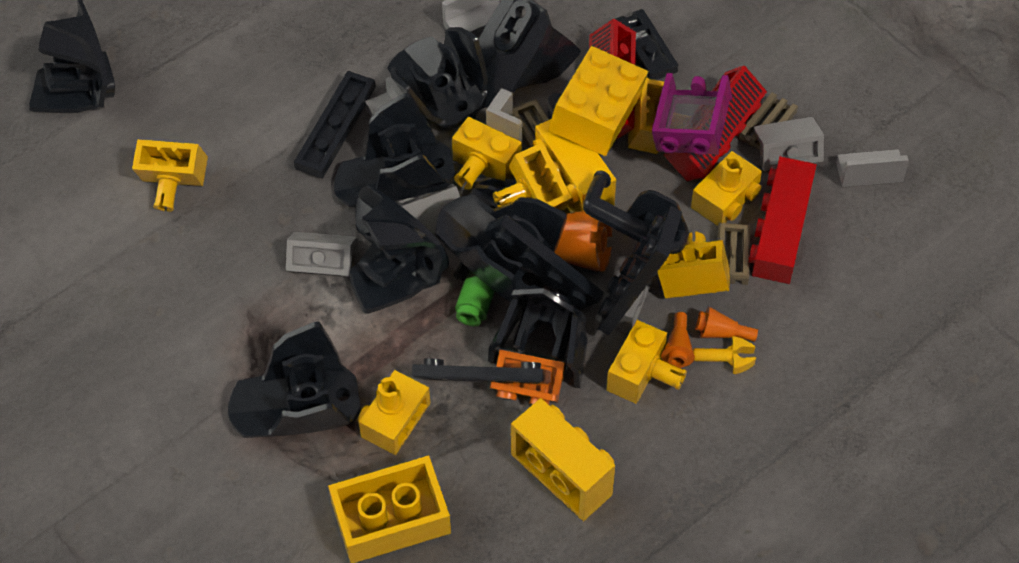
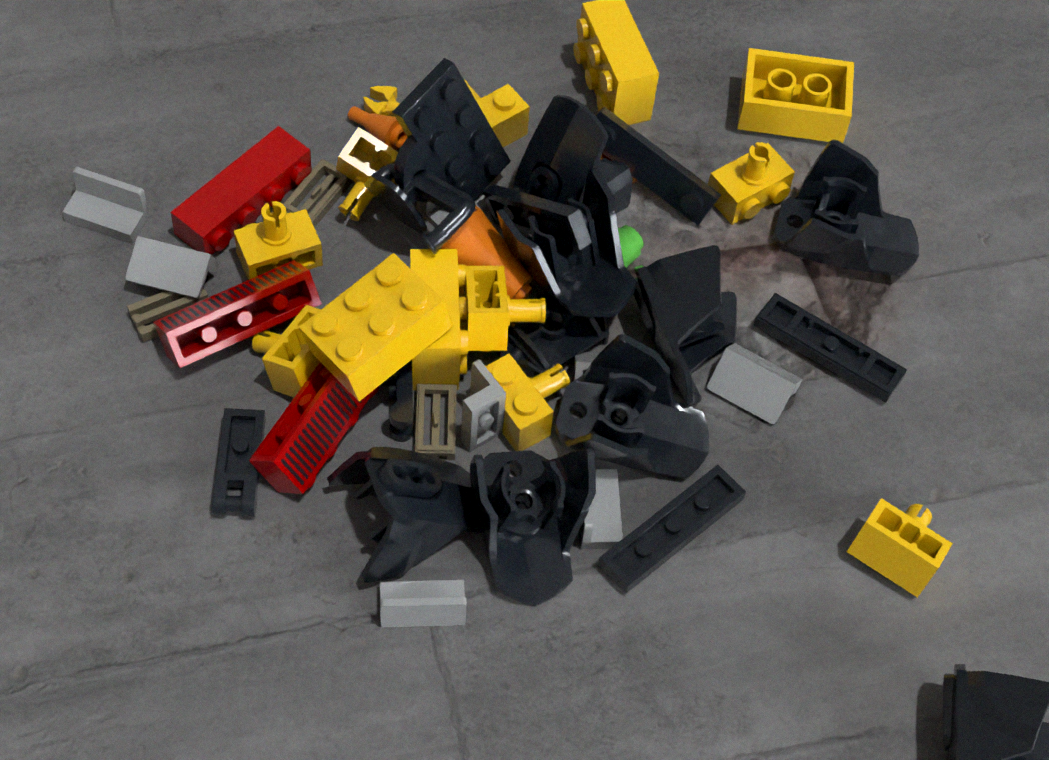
camera: 160 degrees left, 0 degrees up
magenta window [652,73,733,155] -> none
none -> black plate [754,293,908,403]

